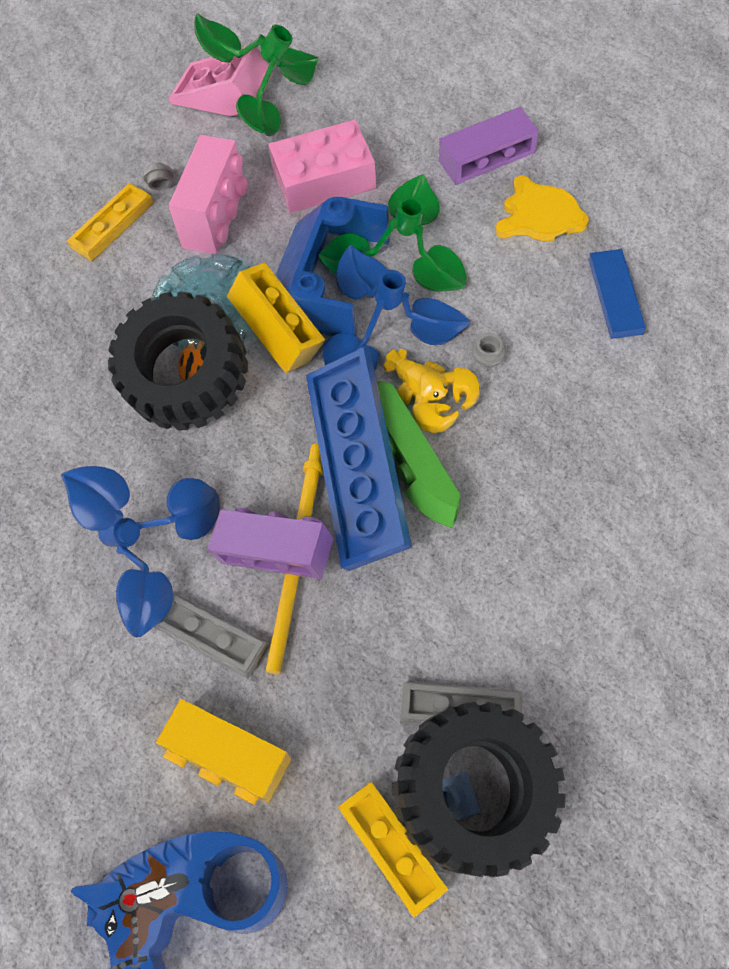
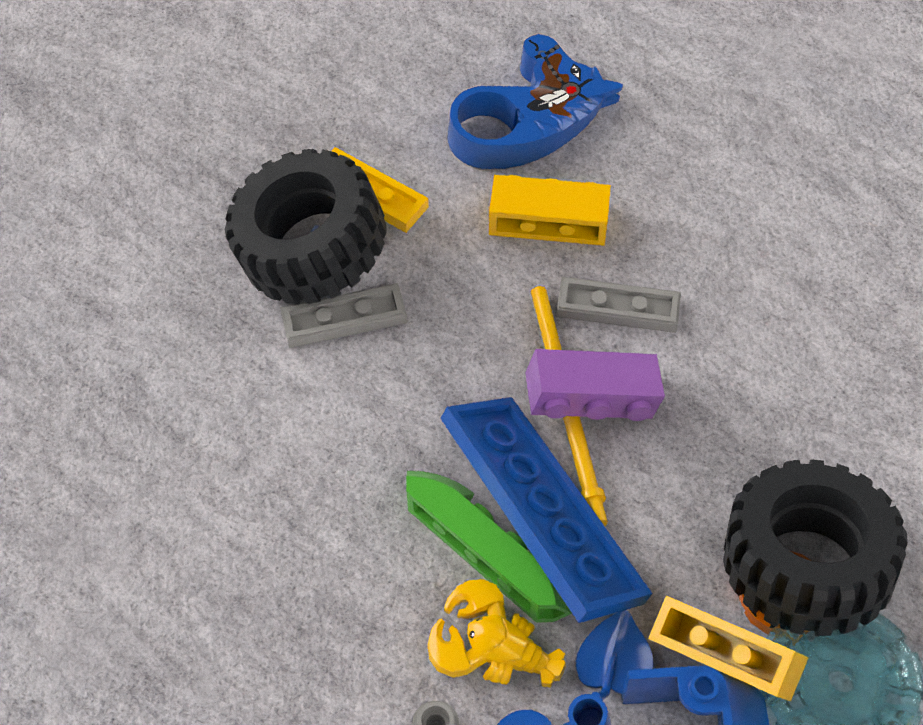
camera: 155 degrees right, 5 degrees down
blue plant [61,466,220,638] -> none

